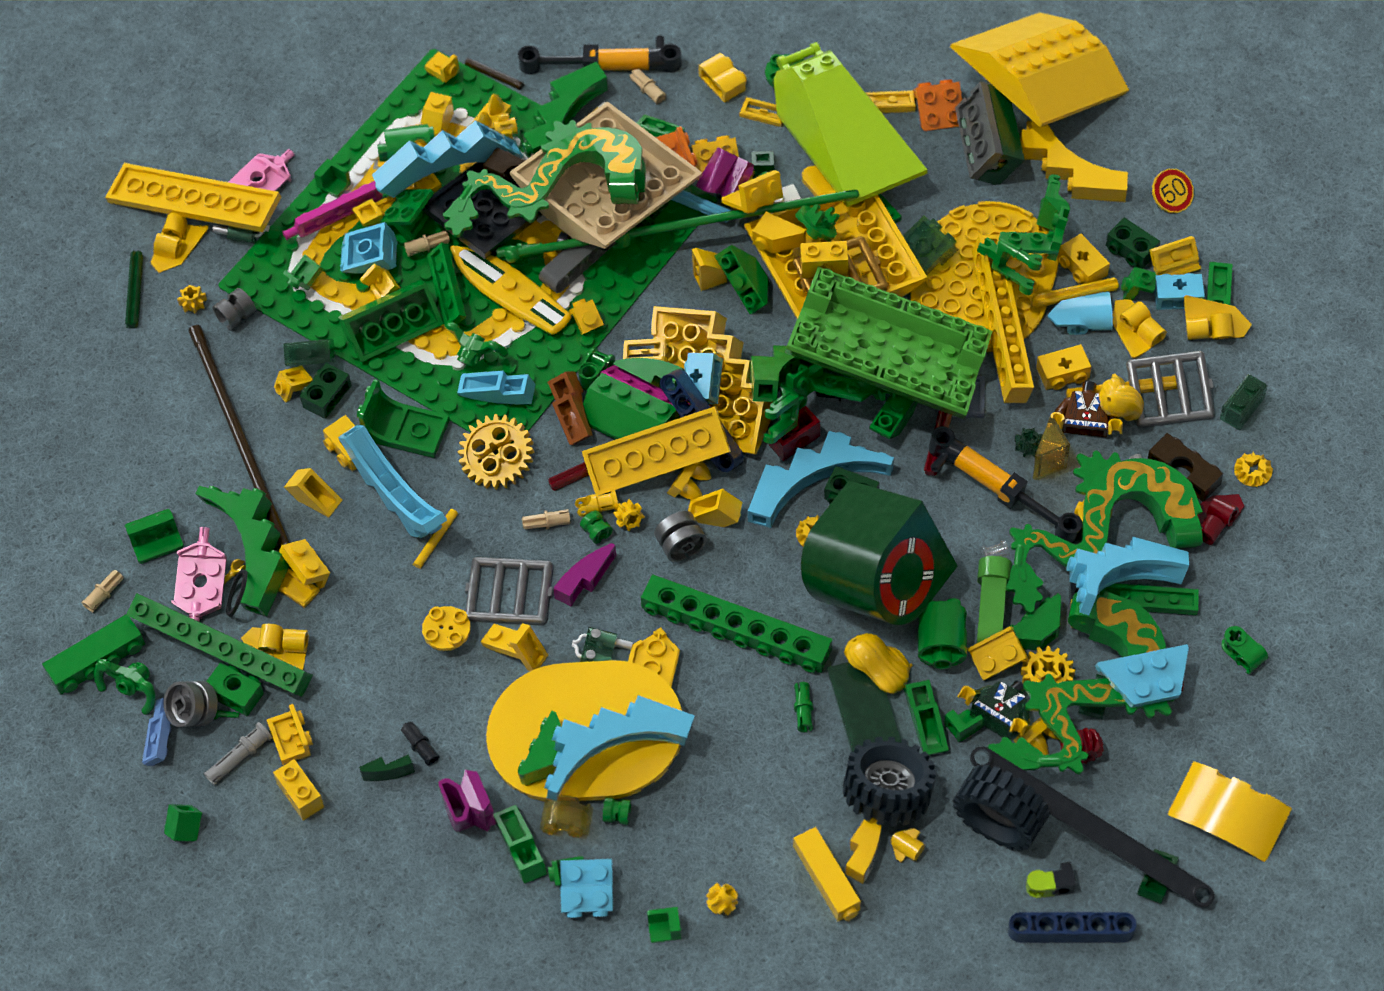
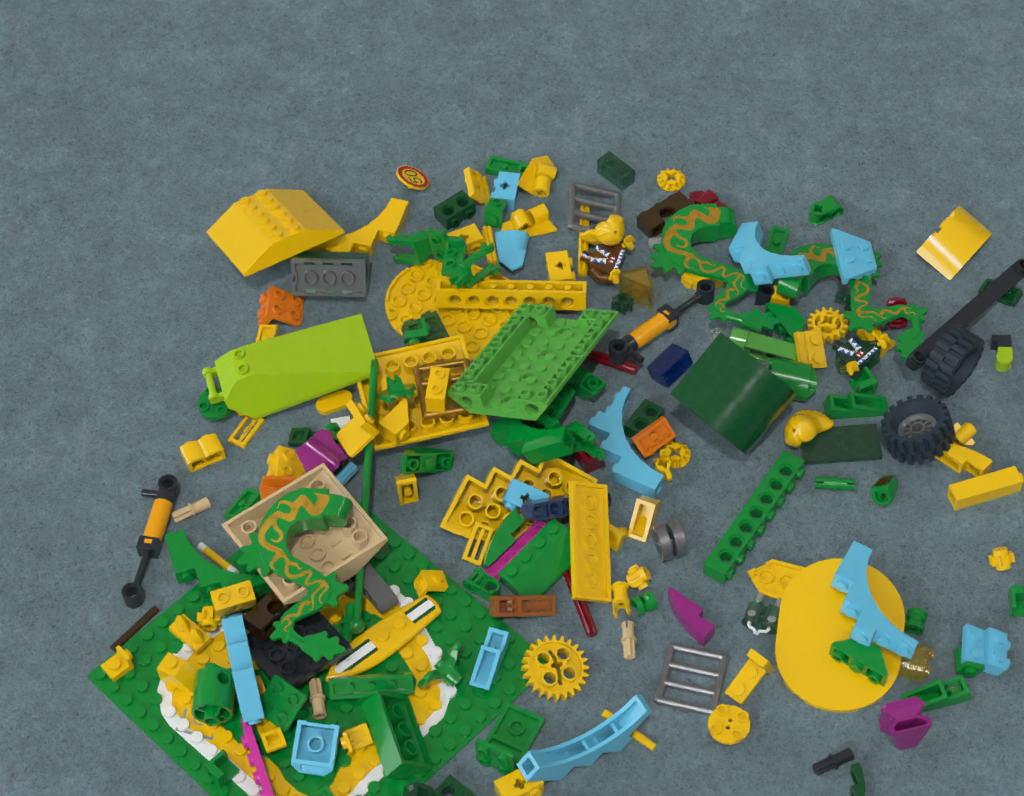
camera: 80 degrees left, 5 degrees down
none -> yellow brick [210,580,256,617]
none -> green bracket [402,318,430,345]
none -> orange bracket [631,416,676,458]
none -> clear blue brick [647,343,693,388]
none -> yellow piece [653,457,672,482]
none -> green rock [870,475,898,506]

